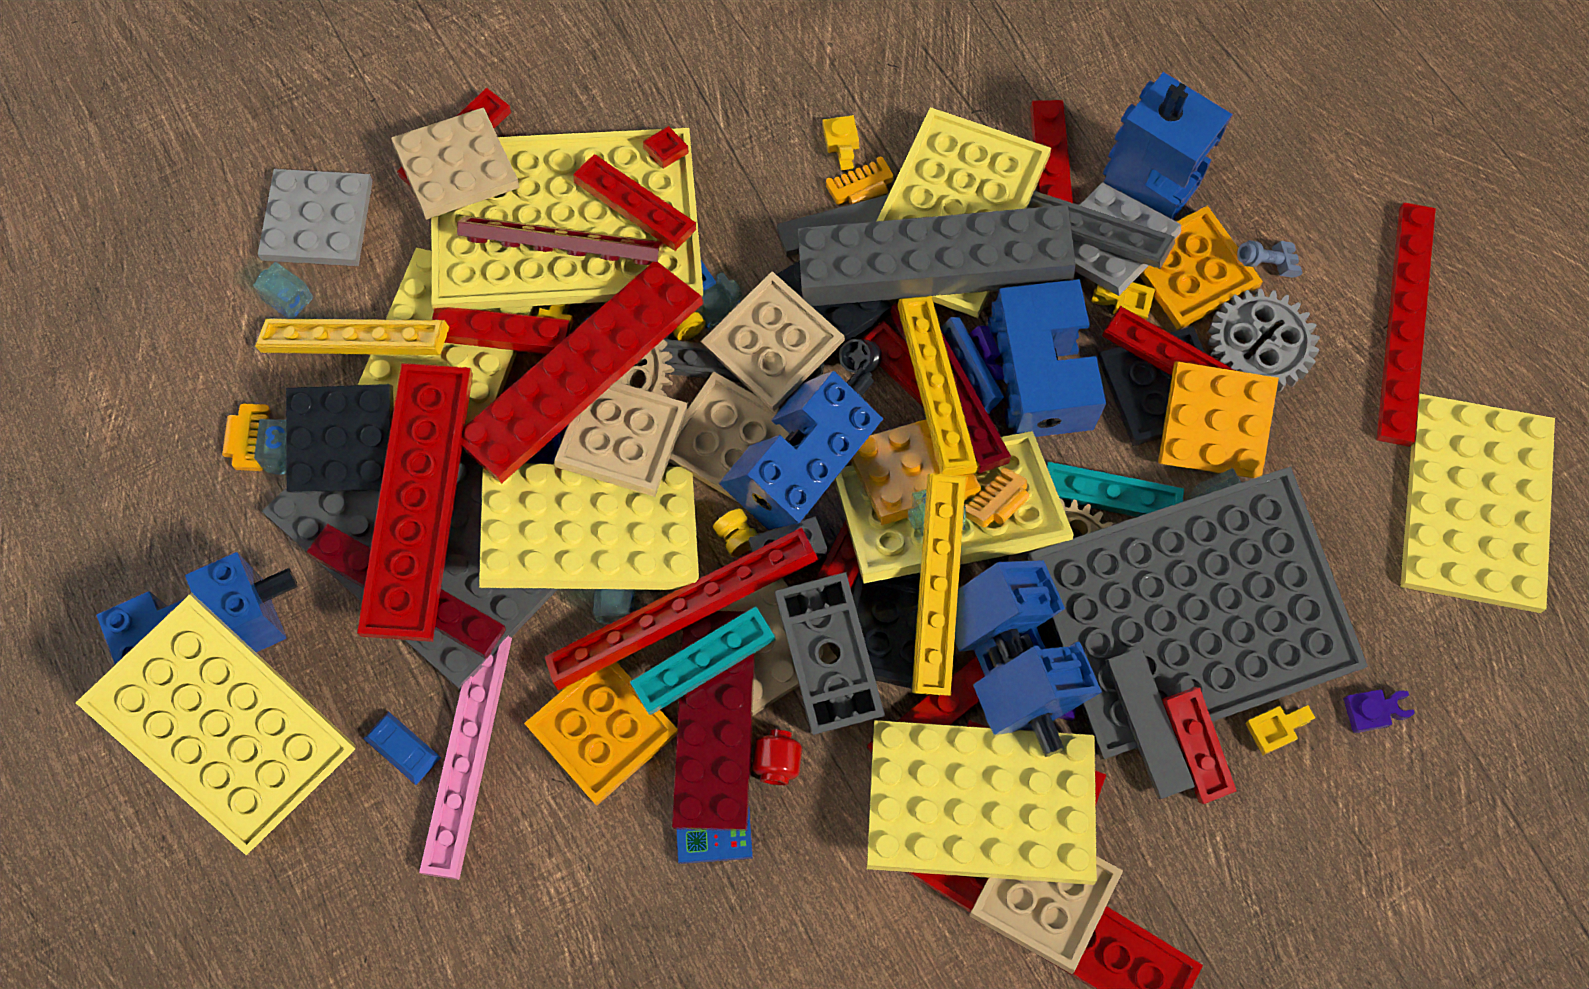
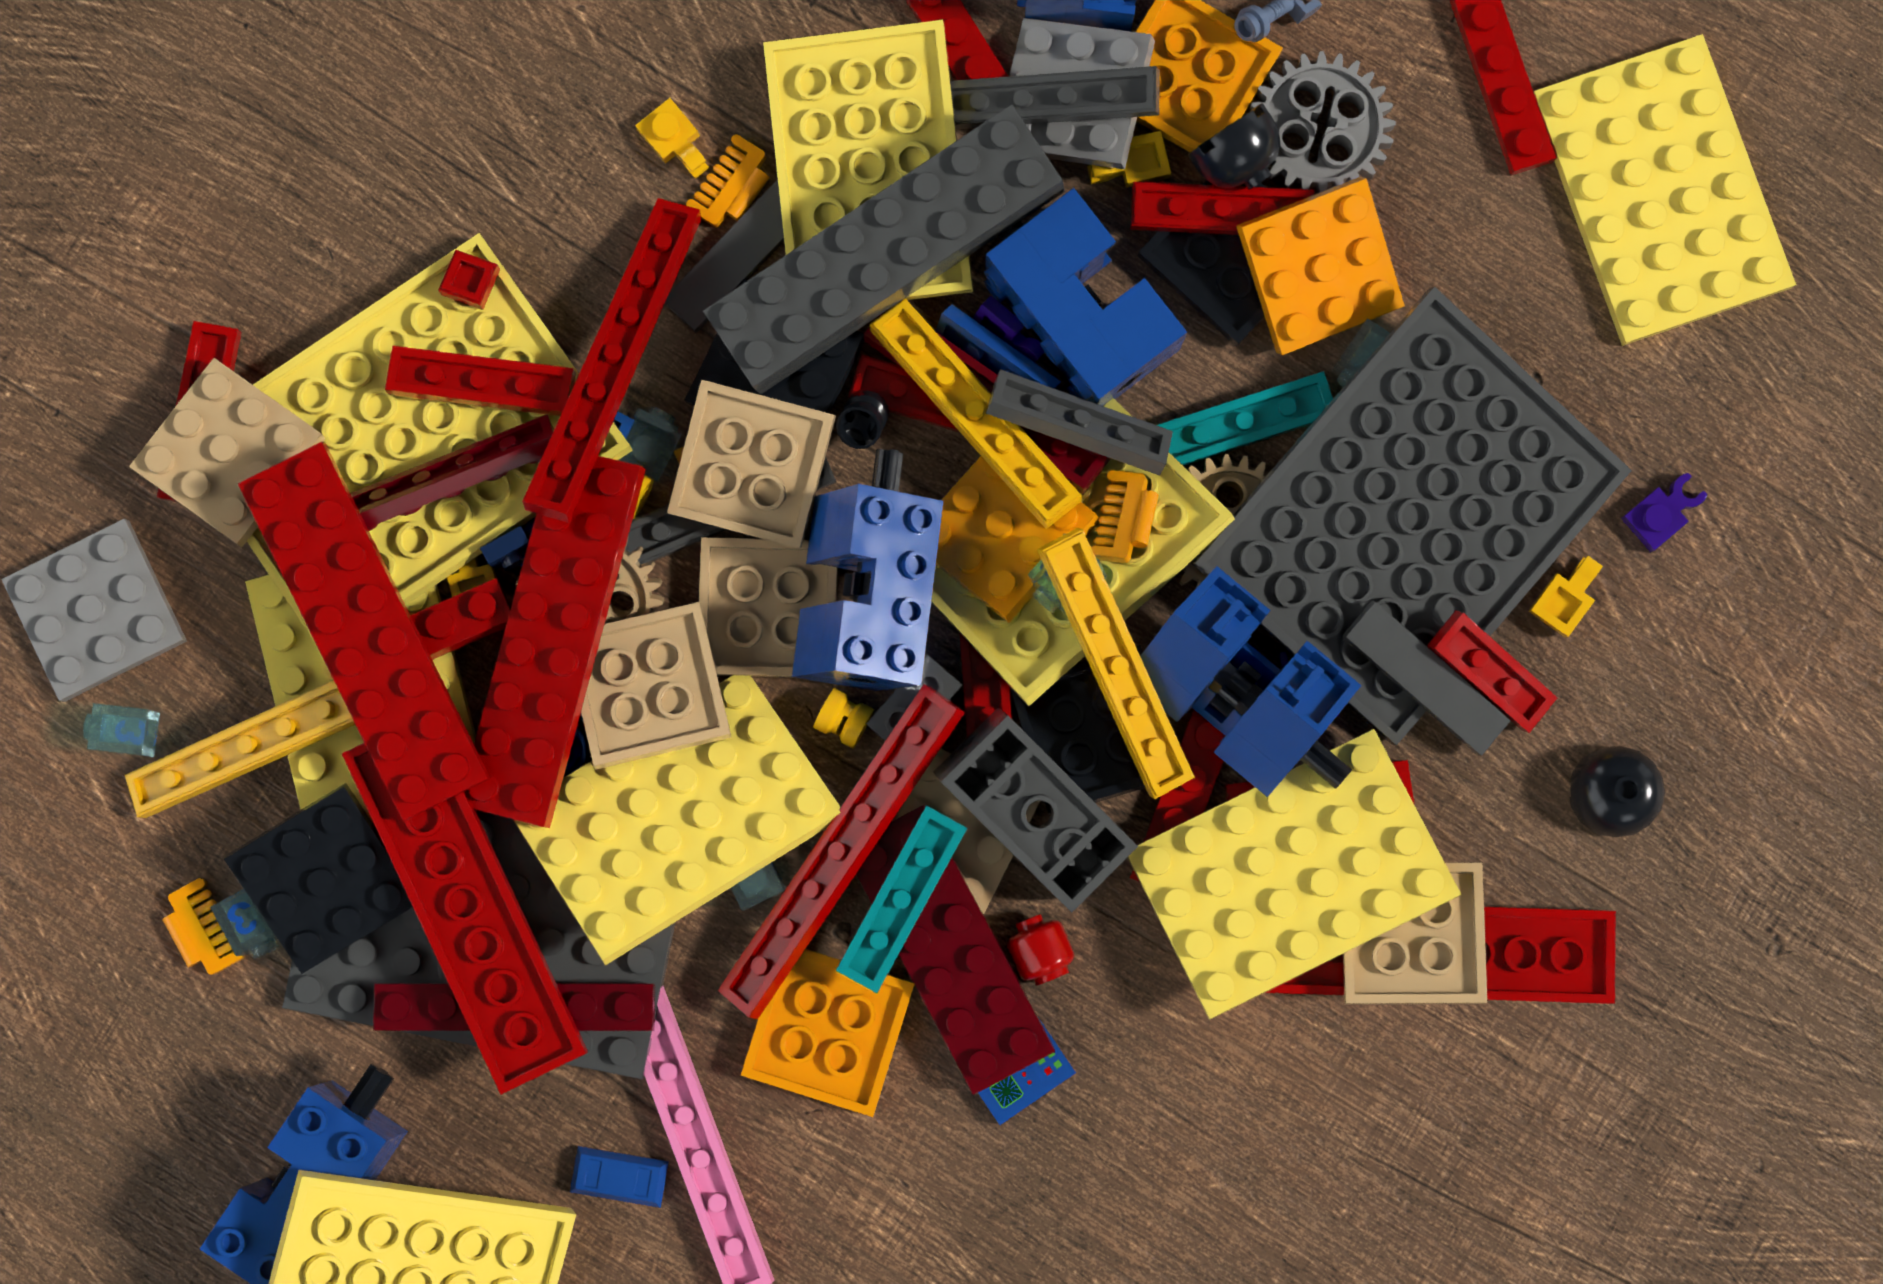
camera: 25 degrees left, 15 degrees up
none -> red plate [238,442,491,821]
none -> dark blue plate [480,526,530,571]
none -> red plate [522,198,702,523]
none -> dark grey plate [986,369,1173,476]
none -> black cylinder [1187,103,1280,190]
none -> black cylinder [1569,746,1665,837]

